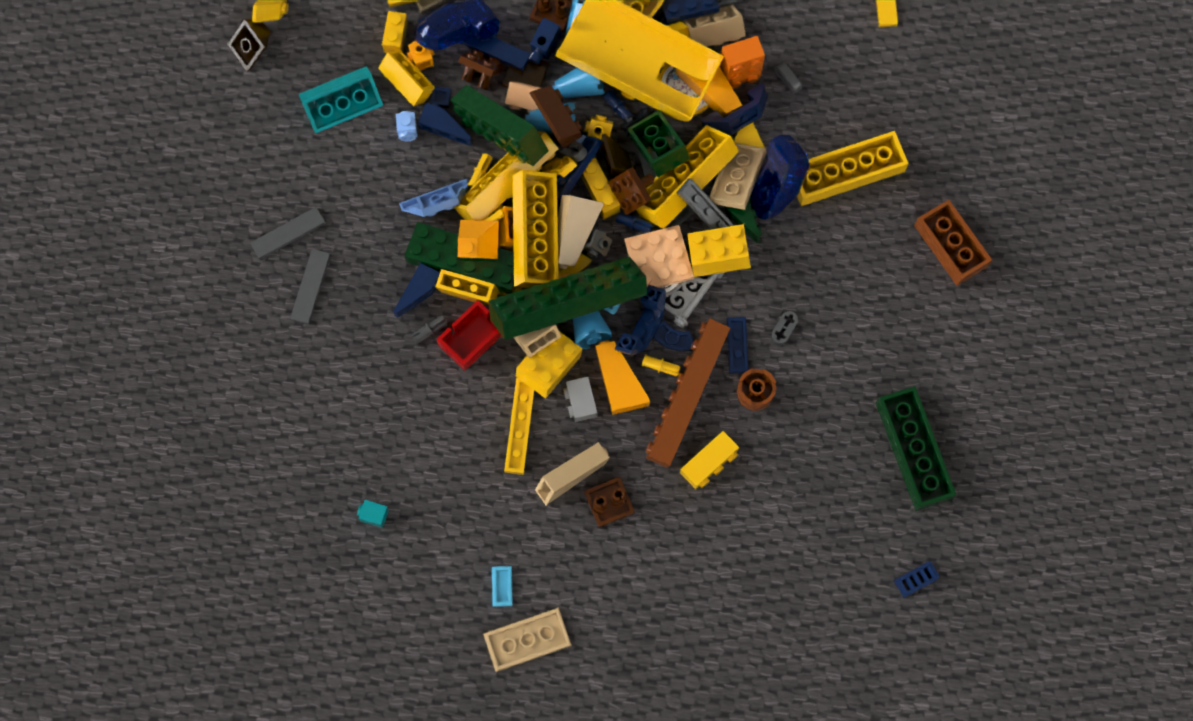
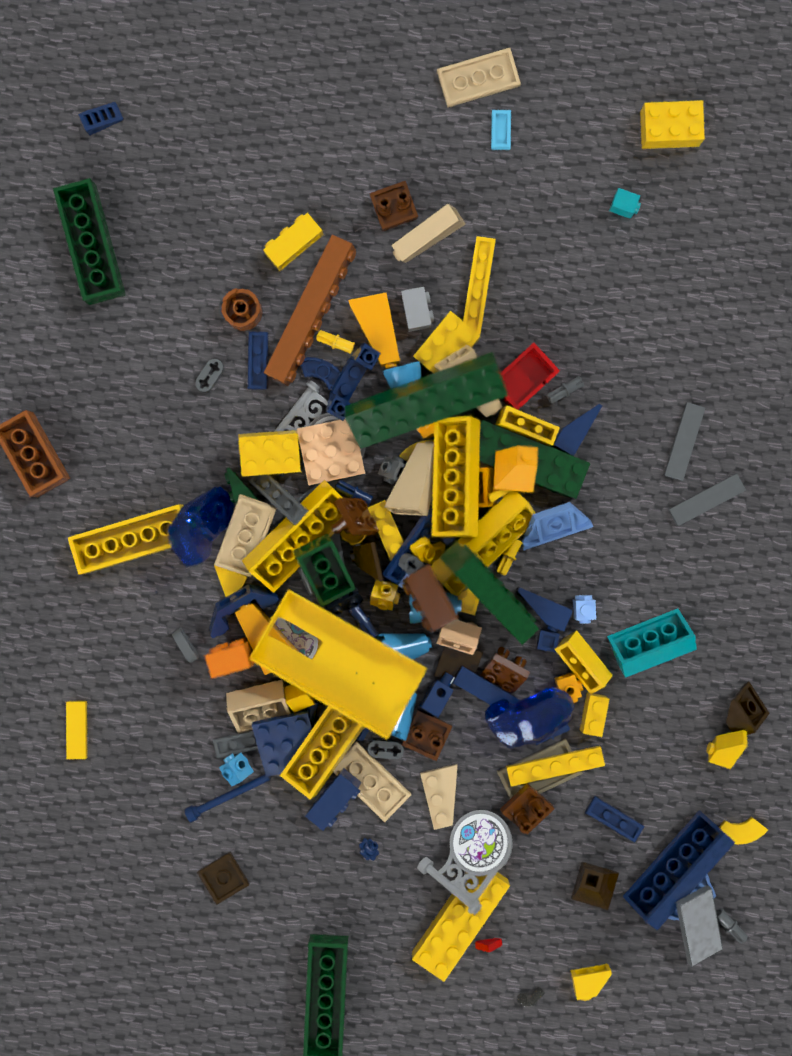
camera: 175 degrees left, 15 degrees up
none -> yellow brick [640,101,705,149]

